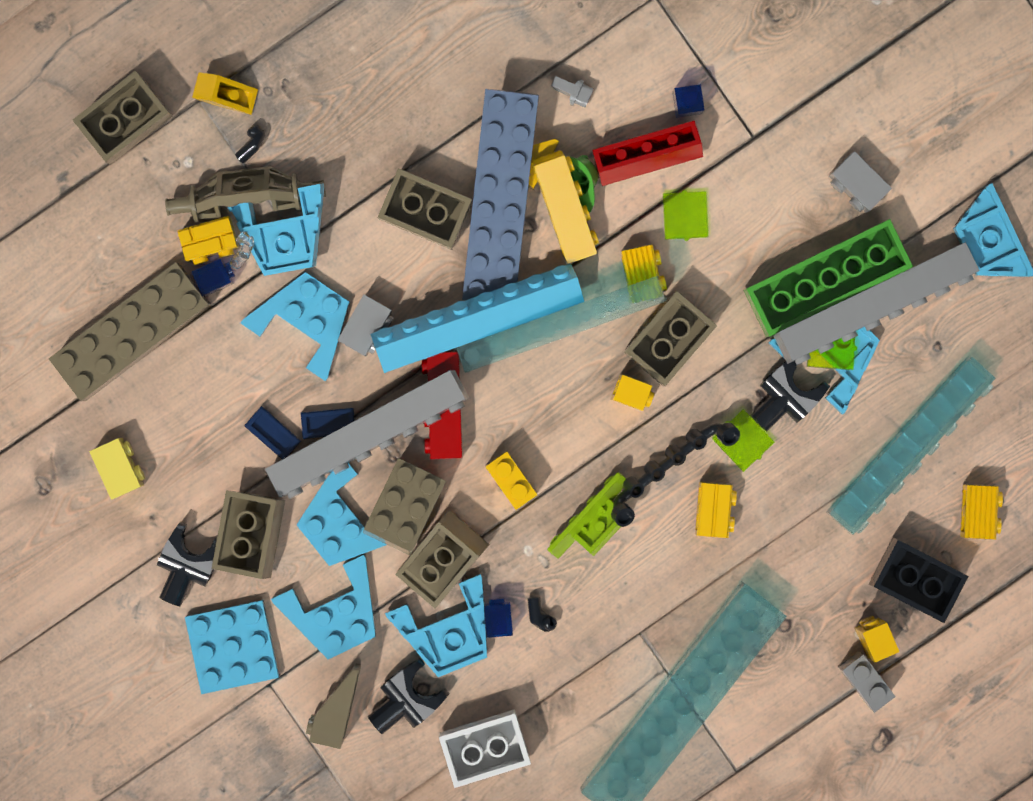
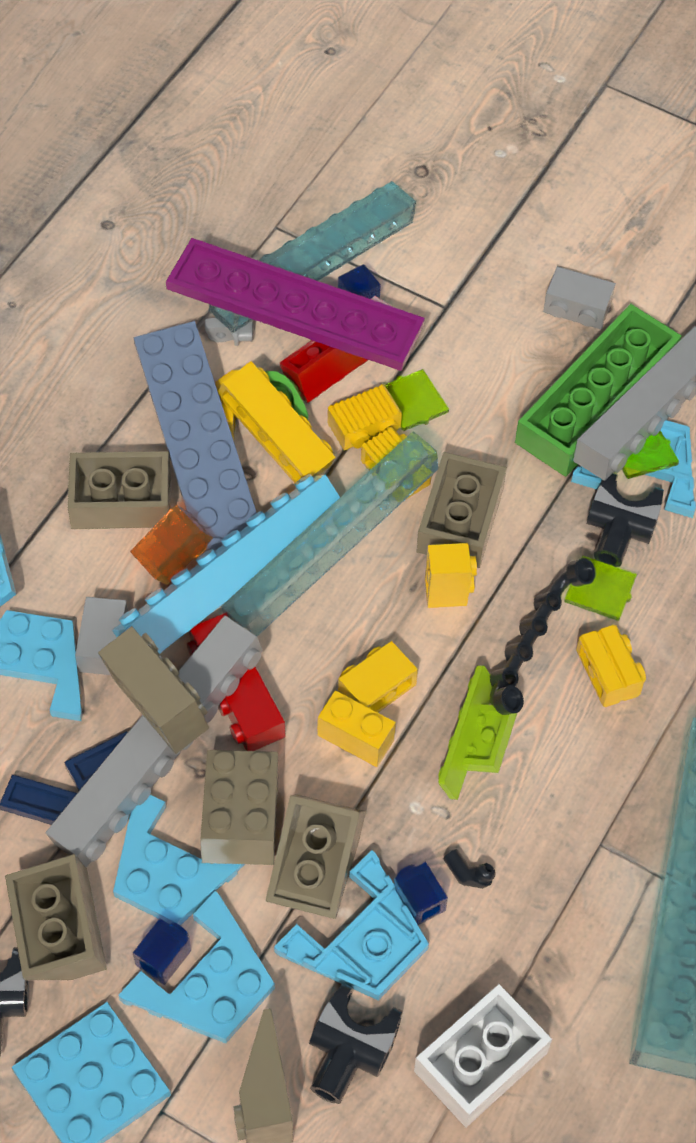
camera: 25 degrees left, 30 degrees down
none -> dark tan brick [98,626,209,754]
none -> clear orange brick [130,504,213,585]
none -> clear blue brick [133,918,191,986]
none -> magenta plate [166,238,425,371]
none -> clear light blue brick [209,181,416,333]
none -> yellow brick [327,384,402,450]
none -> yellow brick [338,641,418,712]

